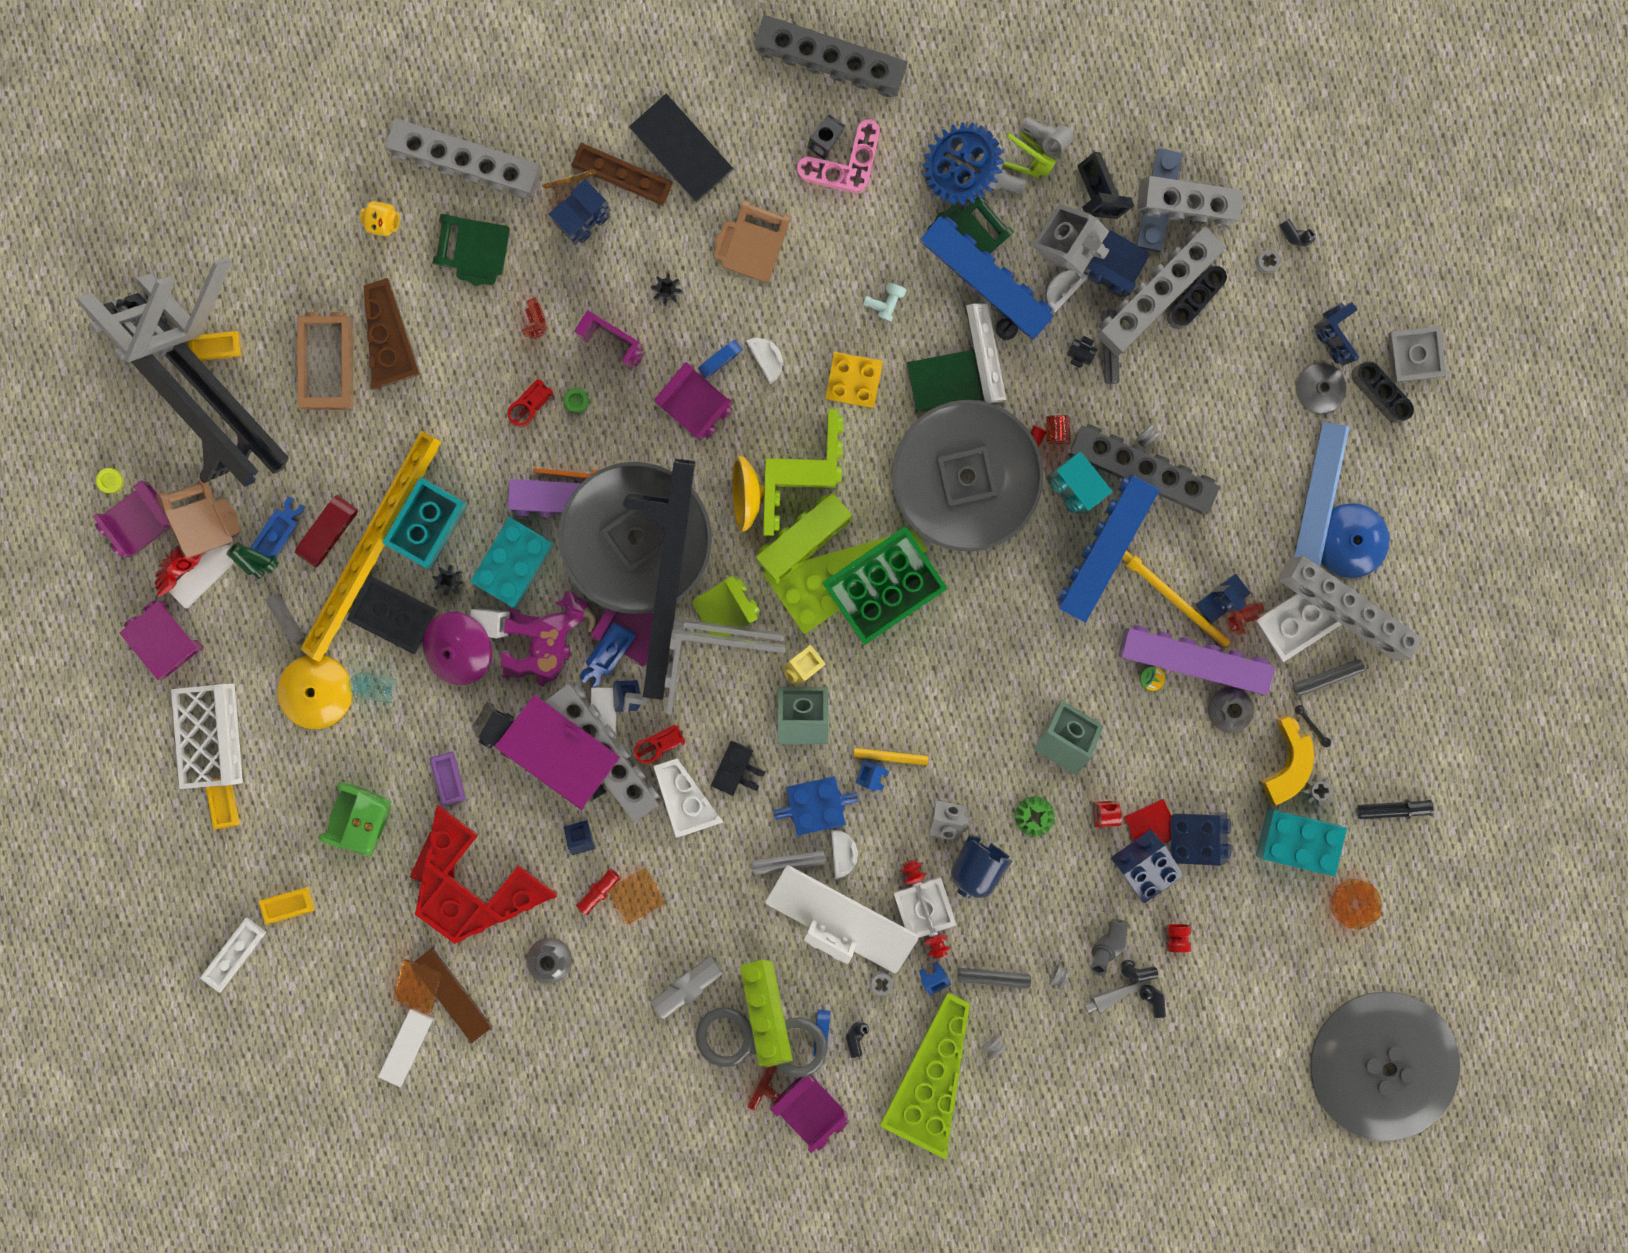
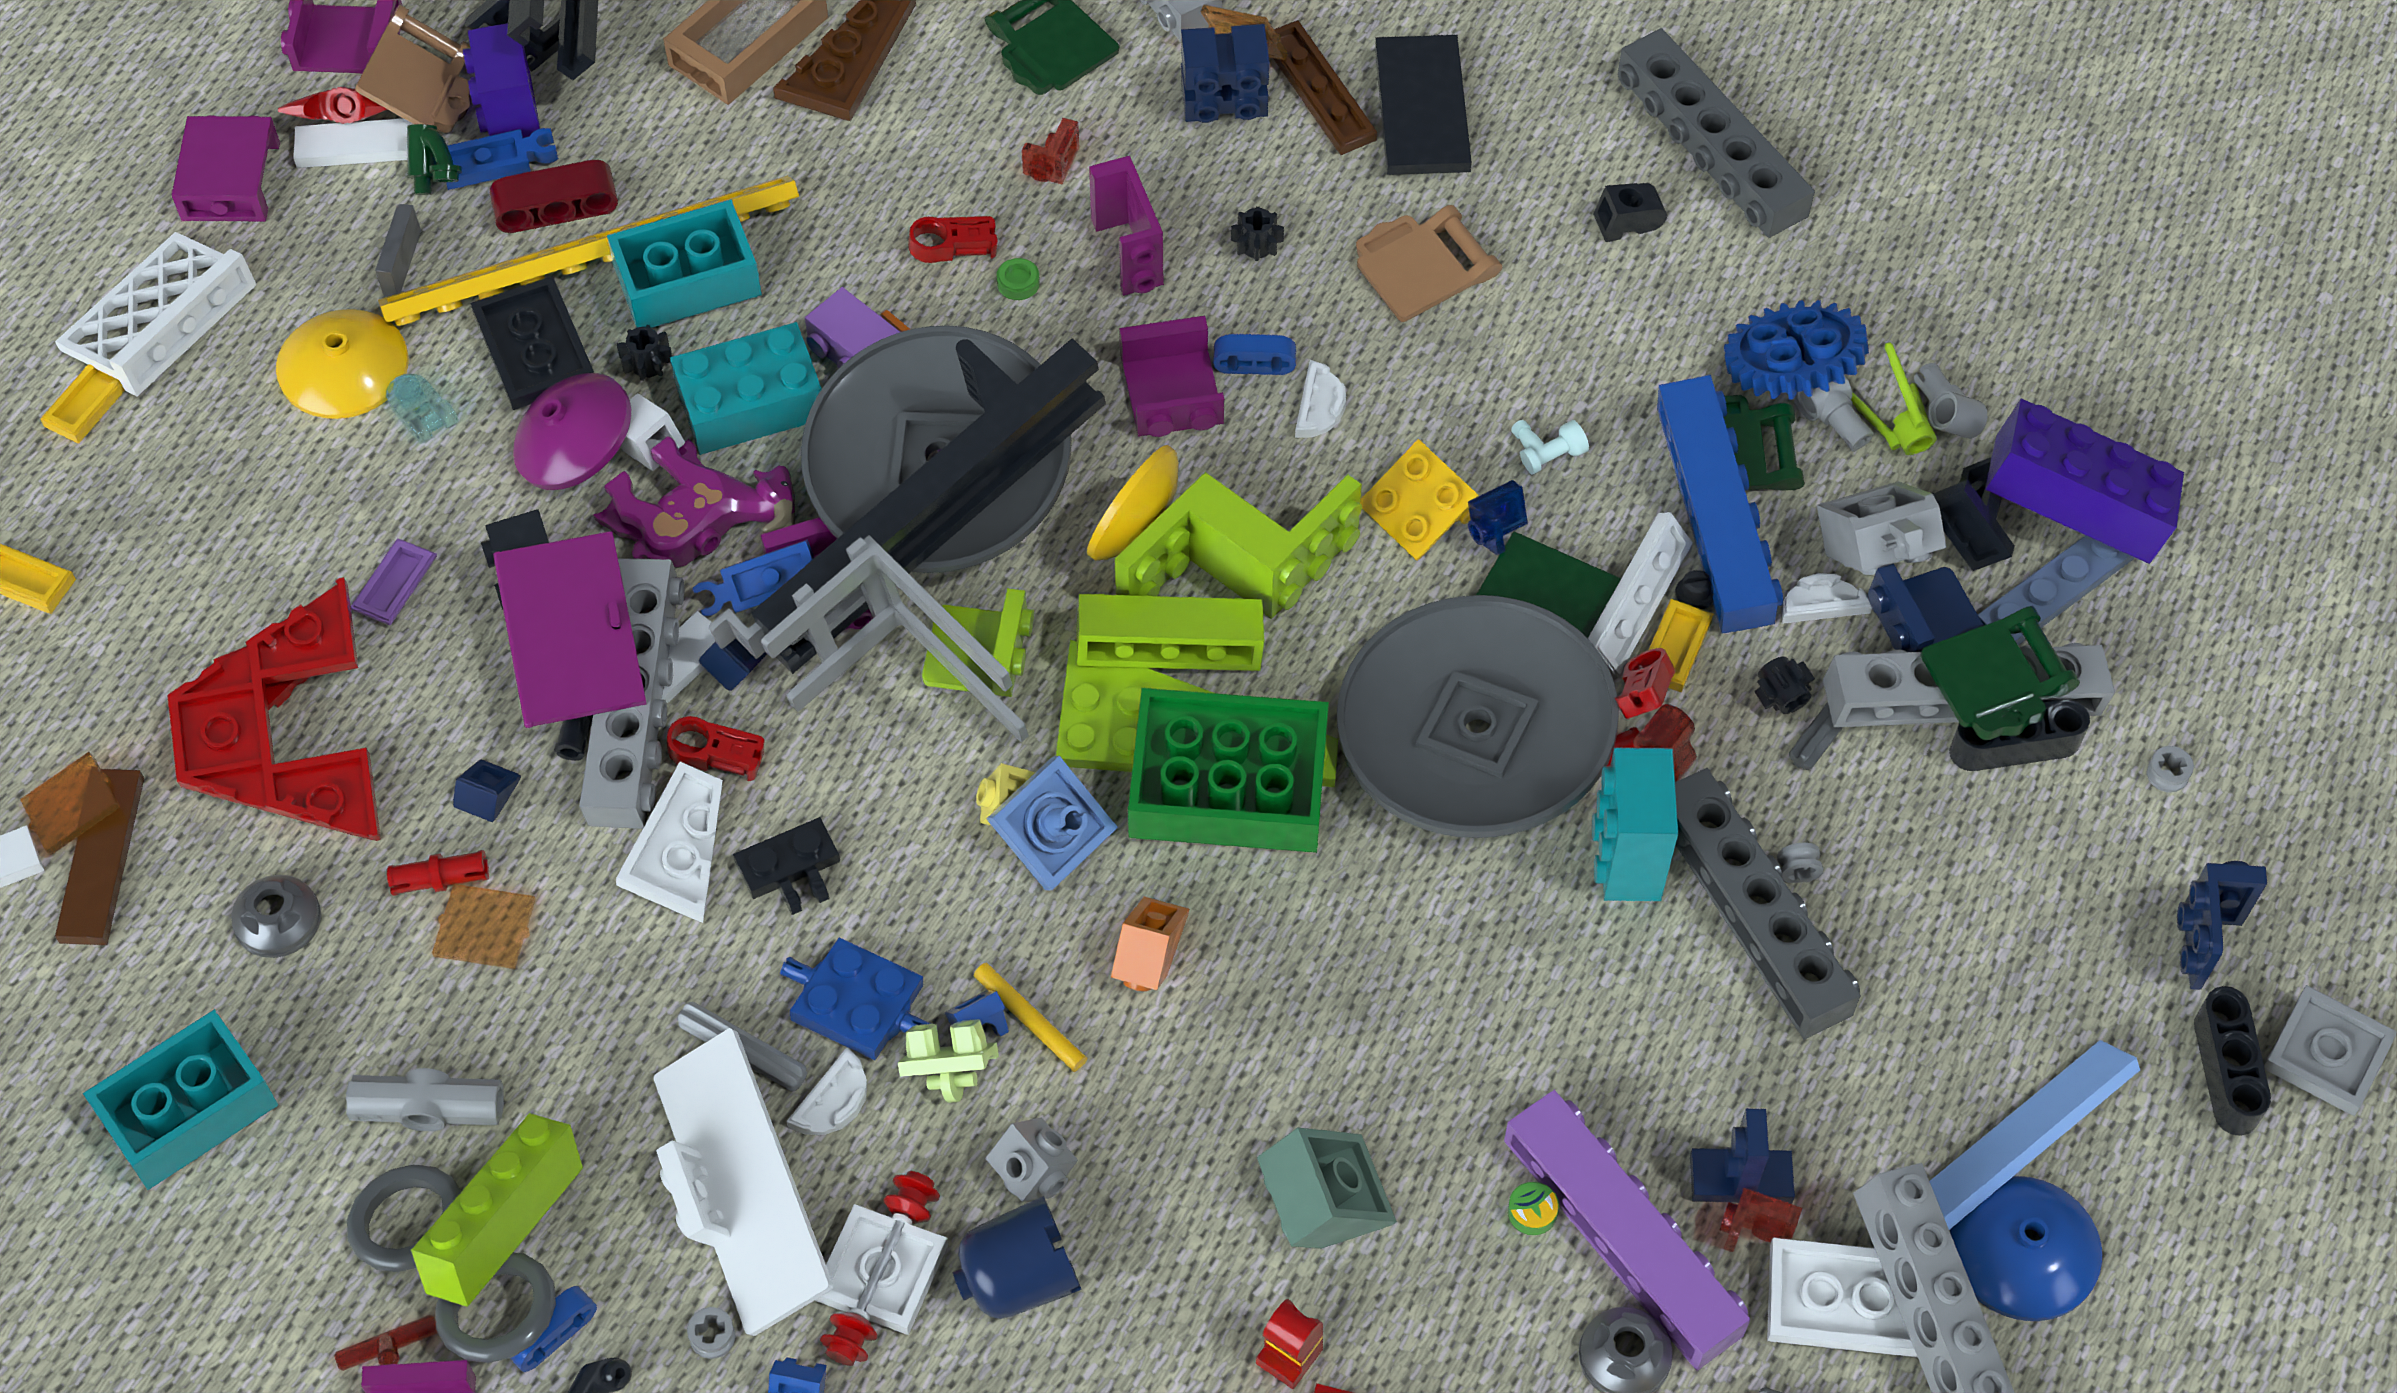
camera: 35 degrees right, 30 degrees down
bright green piece [318,781,392,856] -> none
sand green slope [778,687,828,744] -> none
bright pink beam [797,119,880,193] -> none
bright green gear [1015,796,1055,837] -> none
blue brick [1057,474,1160,623] -> none
yellow bar [1122,550,1231,648] -> none
light grey brick [1137,176,1244,227] -> none
black arm [1279,219,1316,247] -> none
flat silver dish [1296,363,1347,413] -> none
none -> teal brick [82,1009,278,1190]
none -> dark purple brick [463,23,540,138]
none -> yellowish green hips [898,1019,999,1103]
none -> medium blue plate [986,756,1118,890]
none -> slope [1111,896,1190,991]
none -> clear blue bracket [1468,480,1528,555]
none -> red piece [1615,648,1675,719]
none -> yellow tile [1649,599,1714,693]
none -> dark green piece [1920,606,2080,740]
none -> dark purple brick [1985,398,2184,564]

